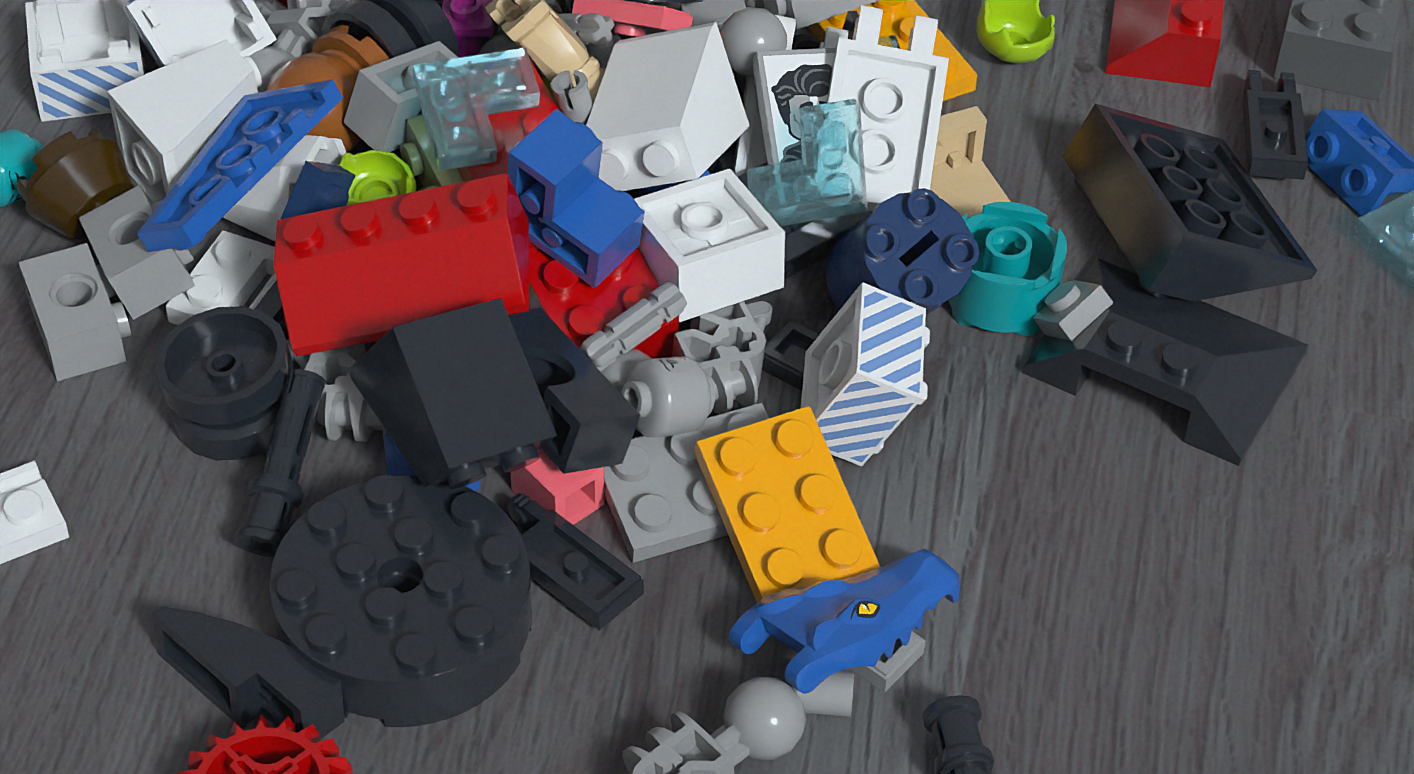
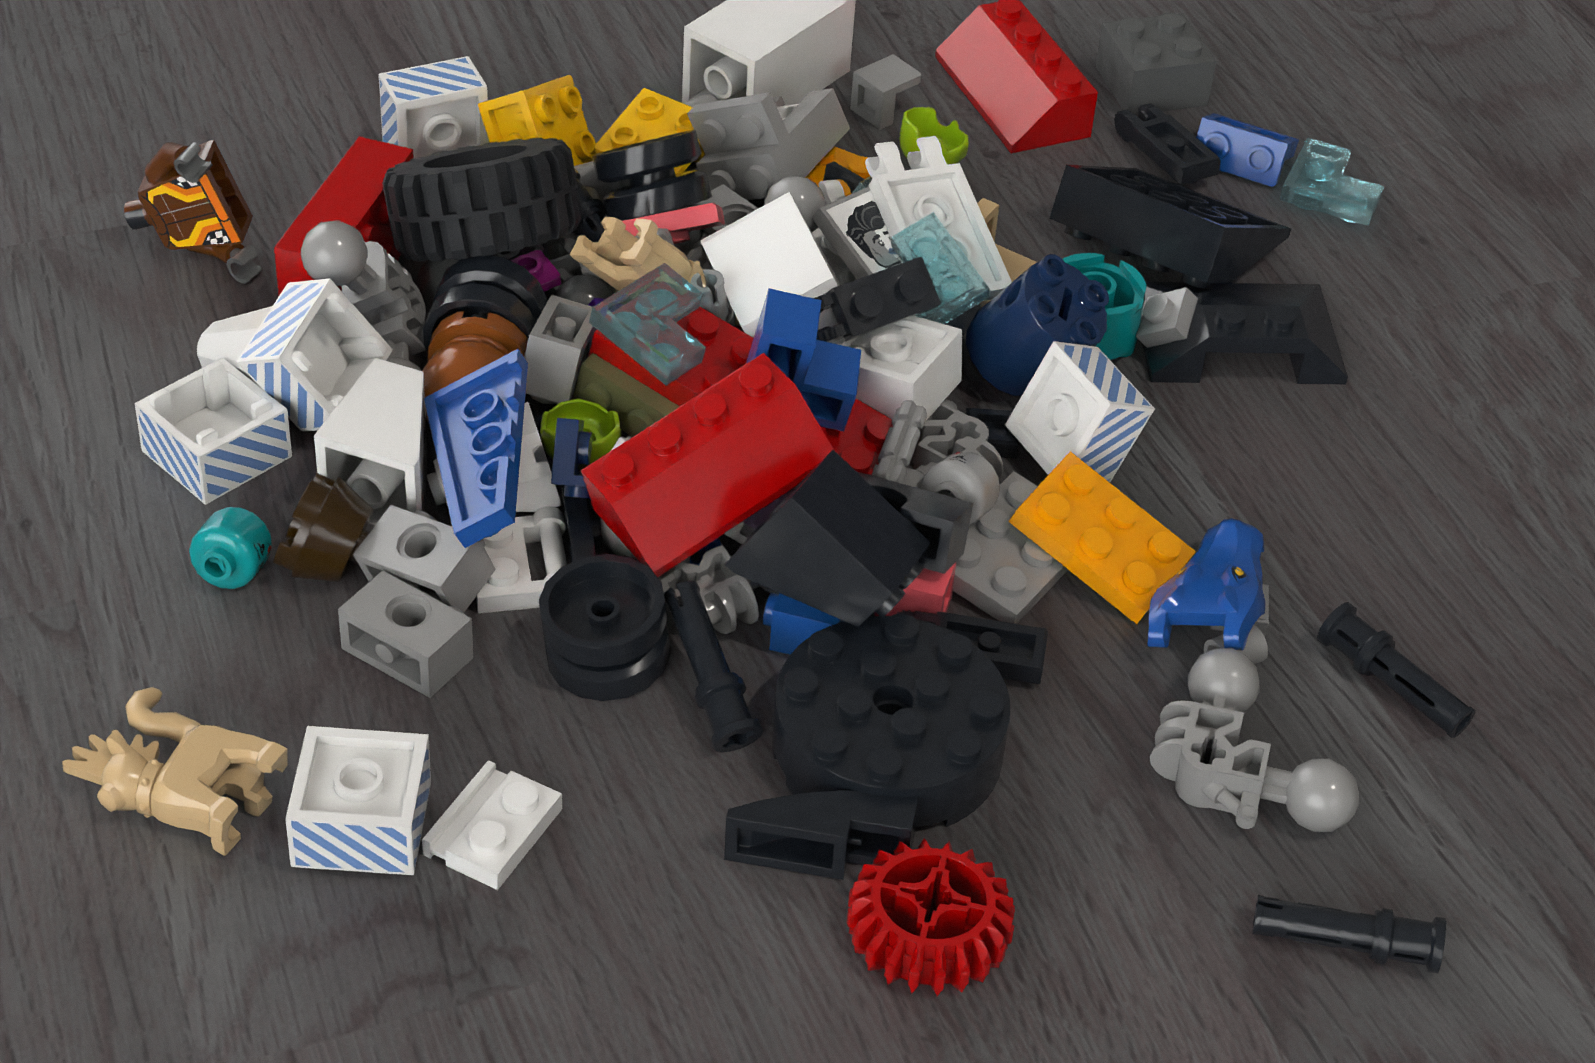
camera: 35 degrees left, 5 degrees down
none -> black hinge [814,256,941,343]

